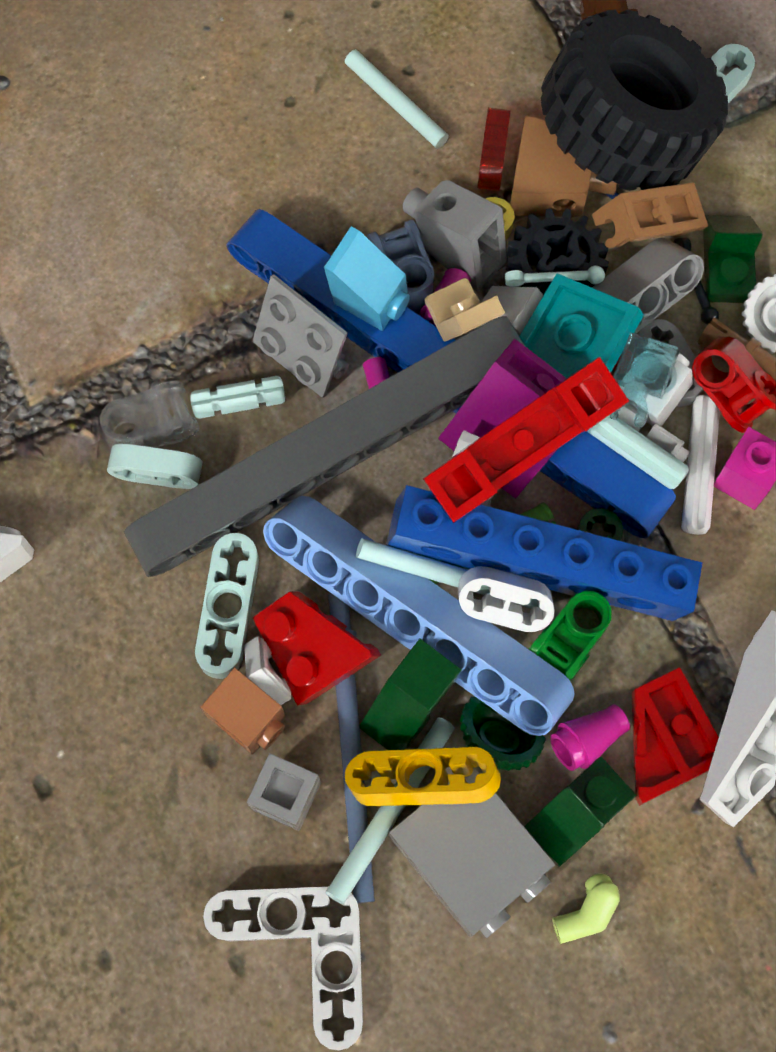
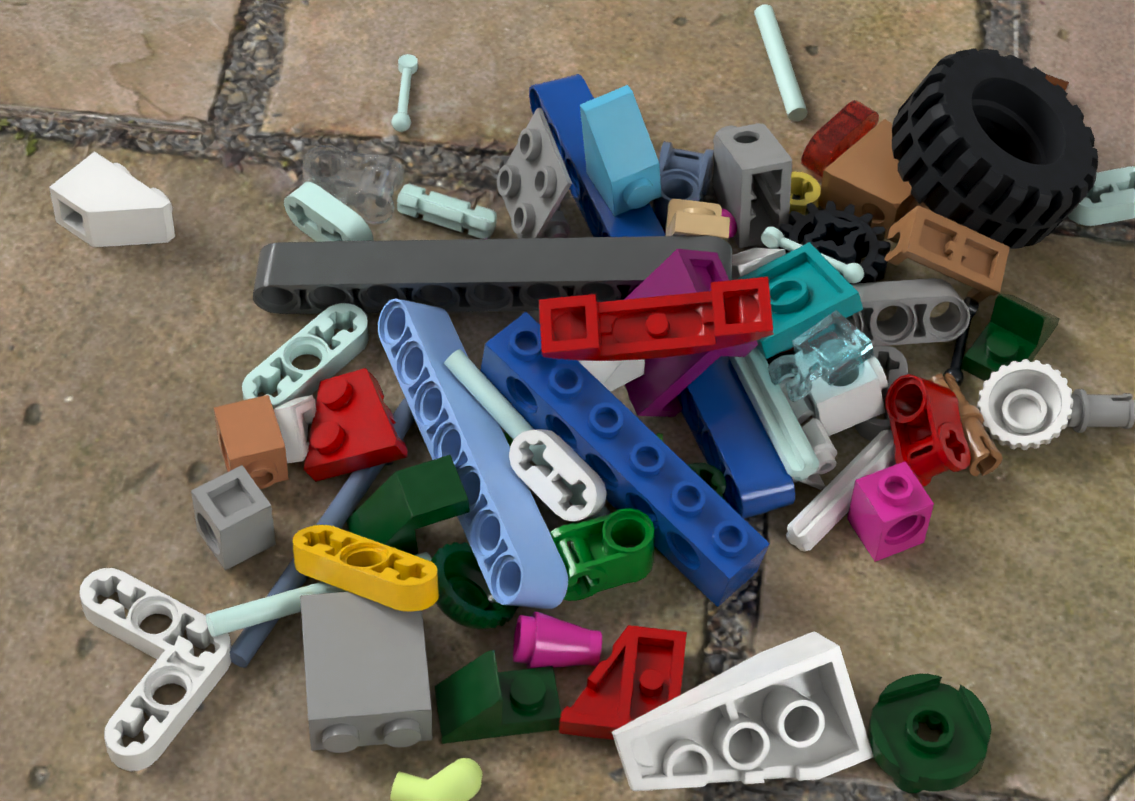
camera: 30 degrees right, 20 degrees down
none -> light aqua hinge [391,54,418,132]

